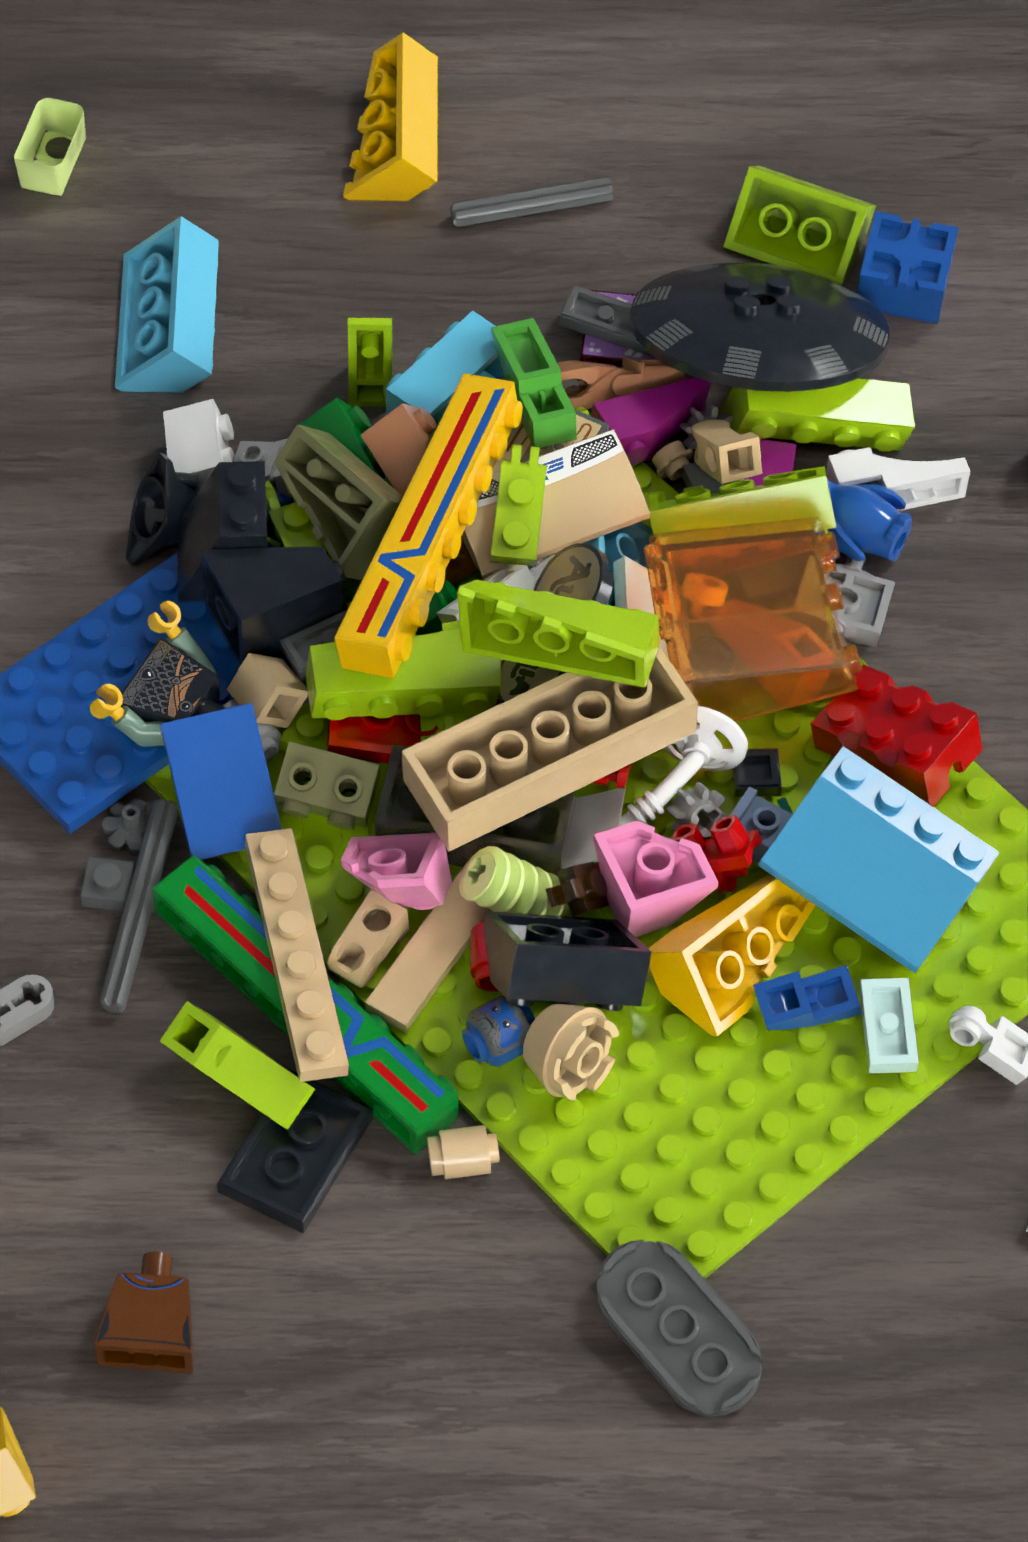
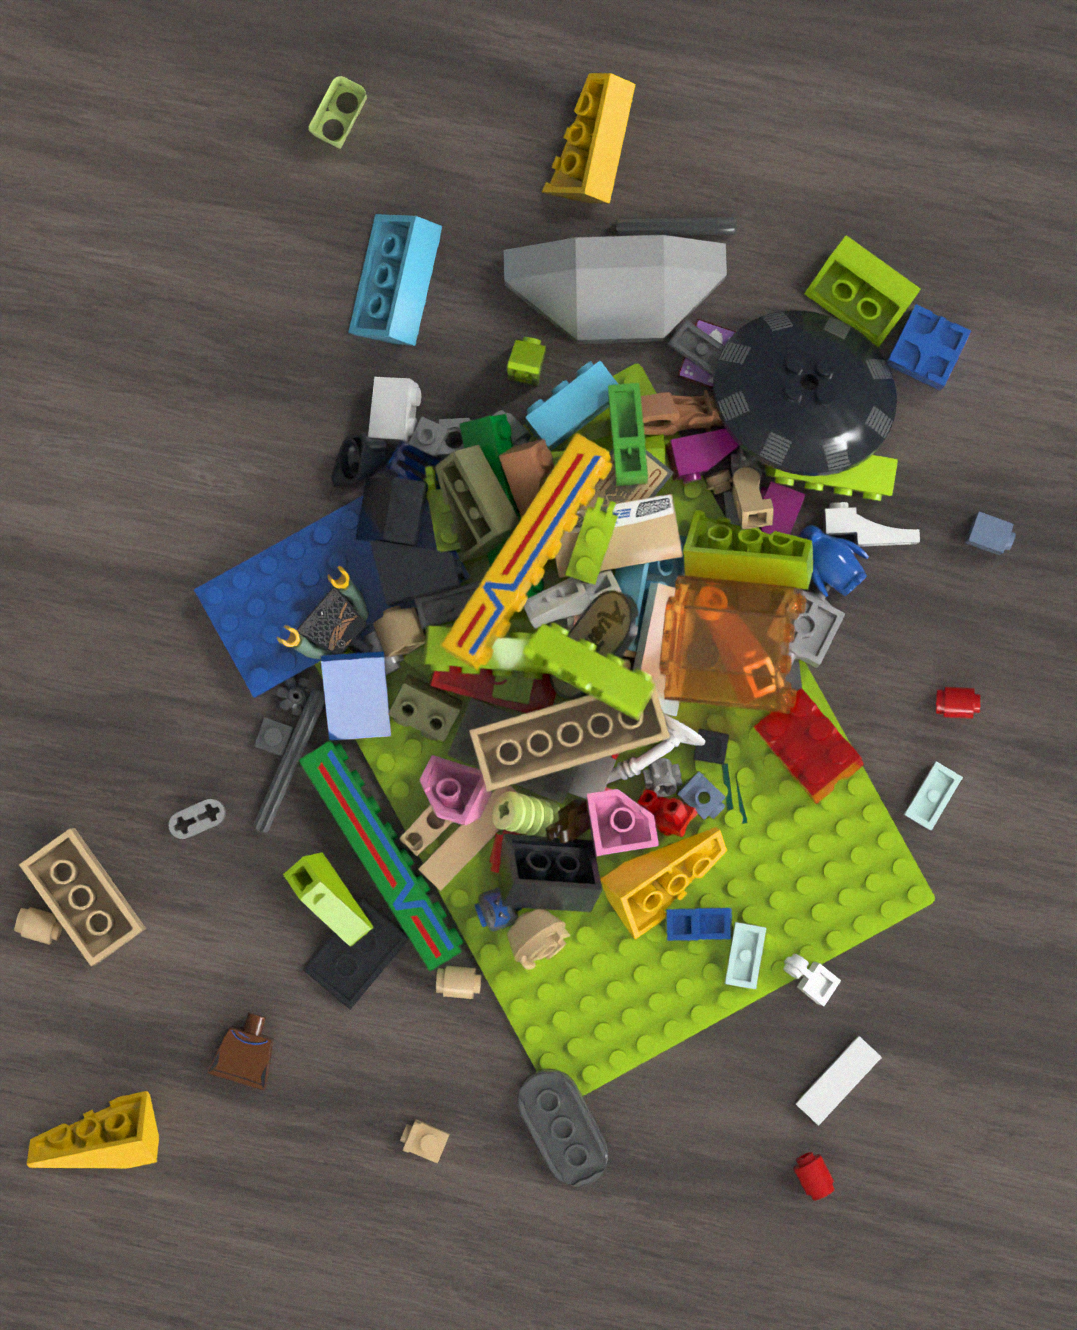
camera: 15 degrees right, 30 degrees up
tan plate [245,828,349,1082] -> none
dark azure slope [758,746,1000,973] -> none
none -> tan bracket [400,1119,450,1164]
none -> light grey panel [504,235,727,344]

